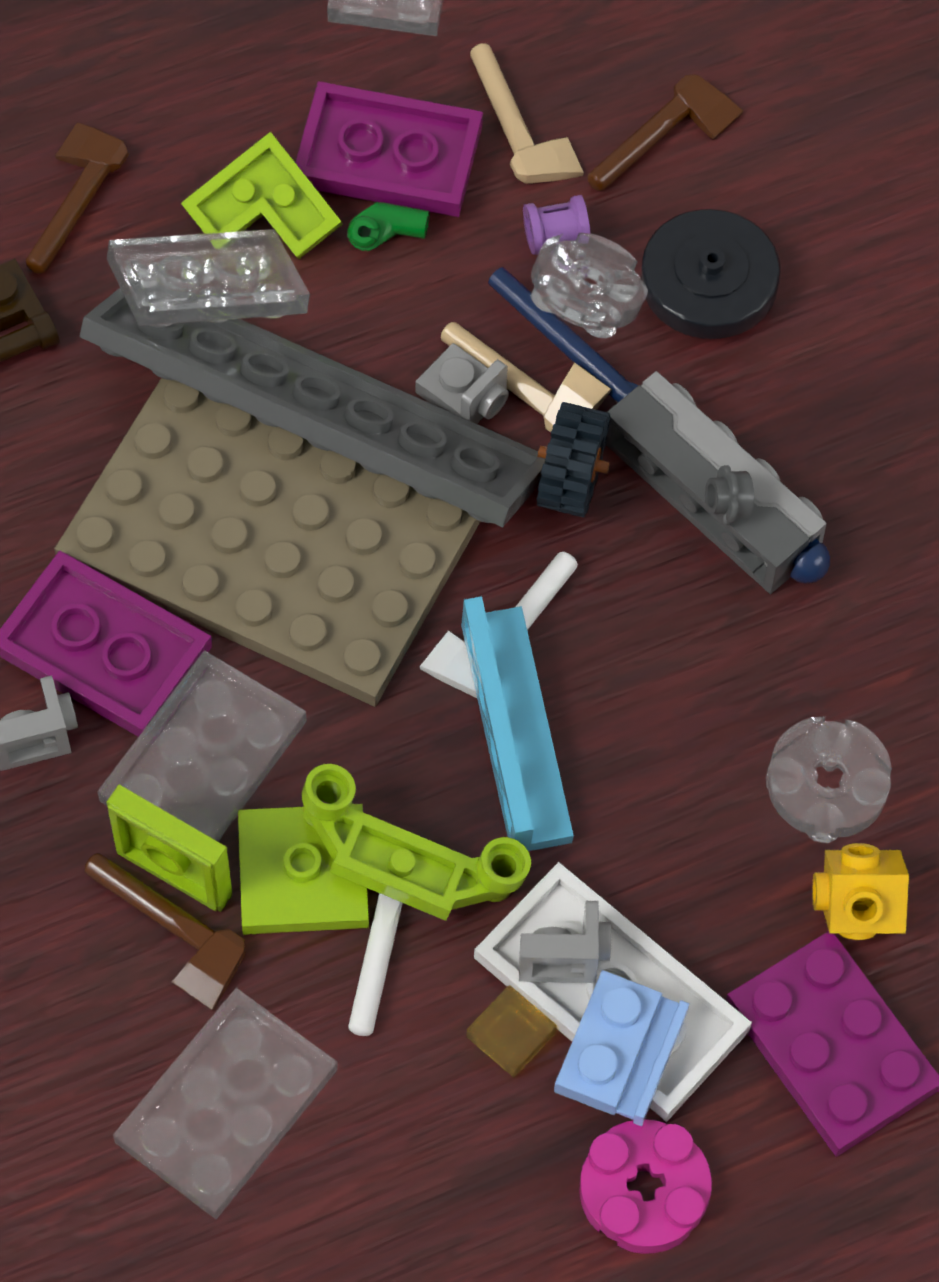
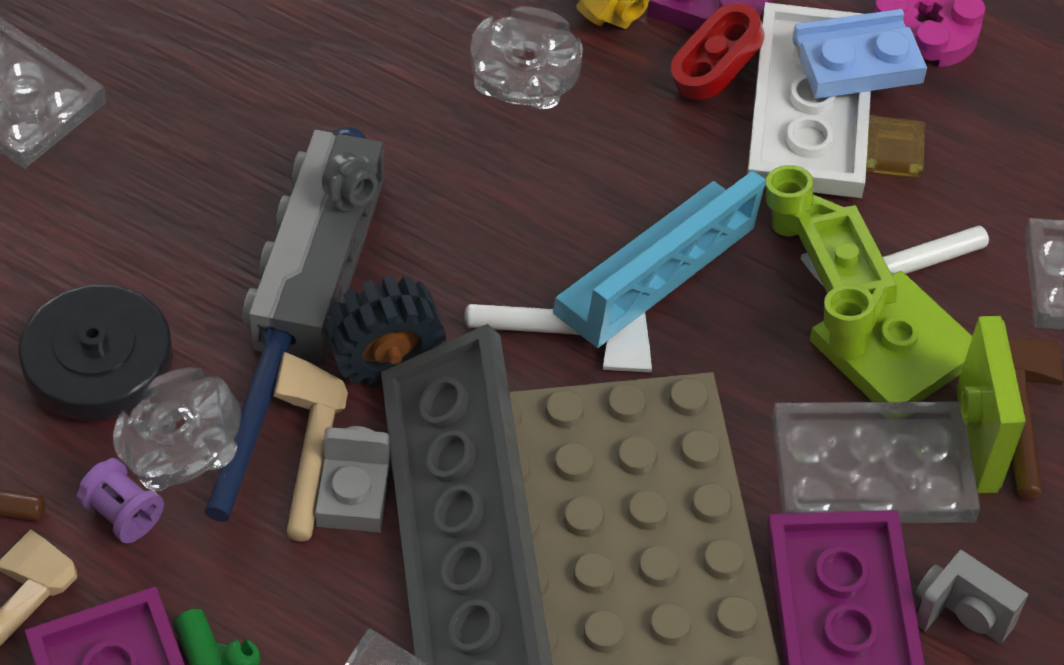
camera: 125 degrees left, 10 degrees down
light grey bracket [519,901,611,983] -> none
none -> red plate [671,3,765,100]

